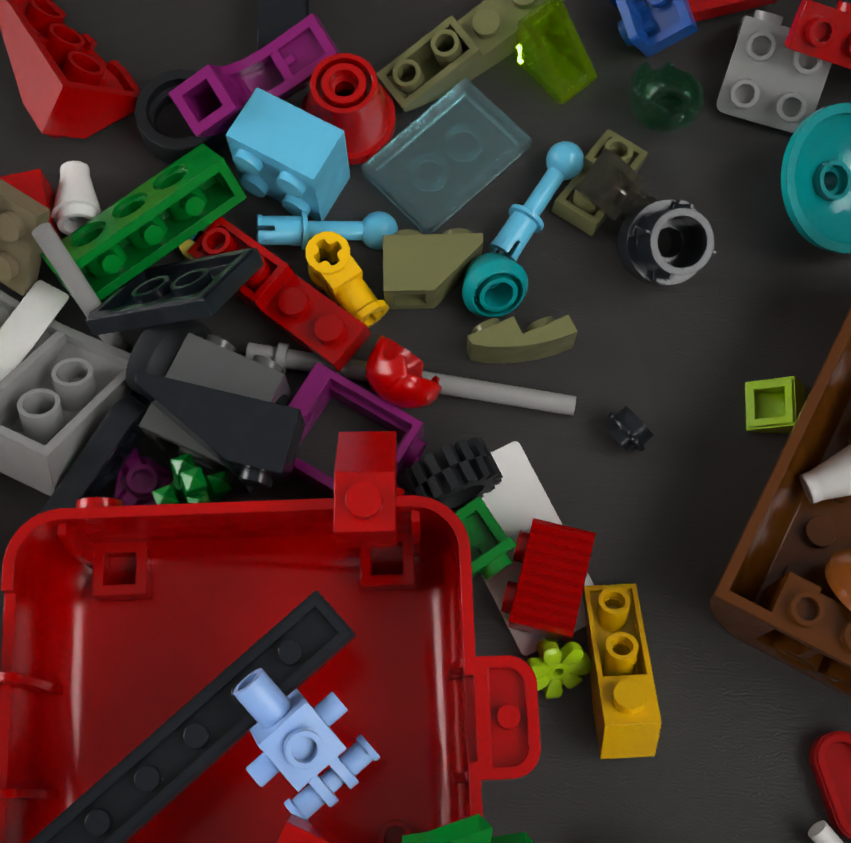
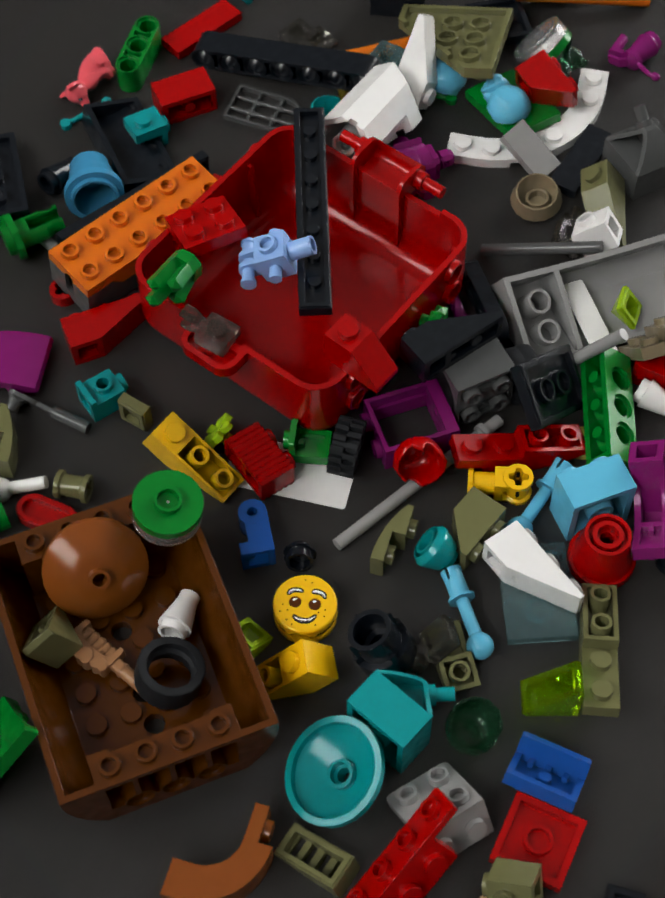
camera: 130 degrees right, 15 degrees down
none -> olive bush [52,469,94,504]
none -> olive tile [117,392,154,432]
none -> green piece [131,470,204,546]
none -> clear smoke plate [179,304,241,357]
none -> blue leg [238,499,276,570]
none -> yellow slope [257,639,339,700]
none -> yellow head [273,575,338,643]
none -> teal piece [347,669,455,773]
none -> white slope [482,520,584,614]

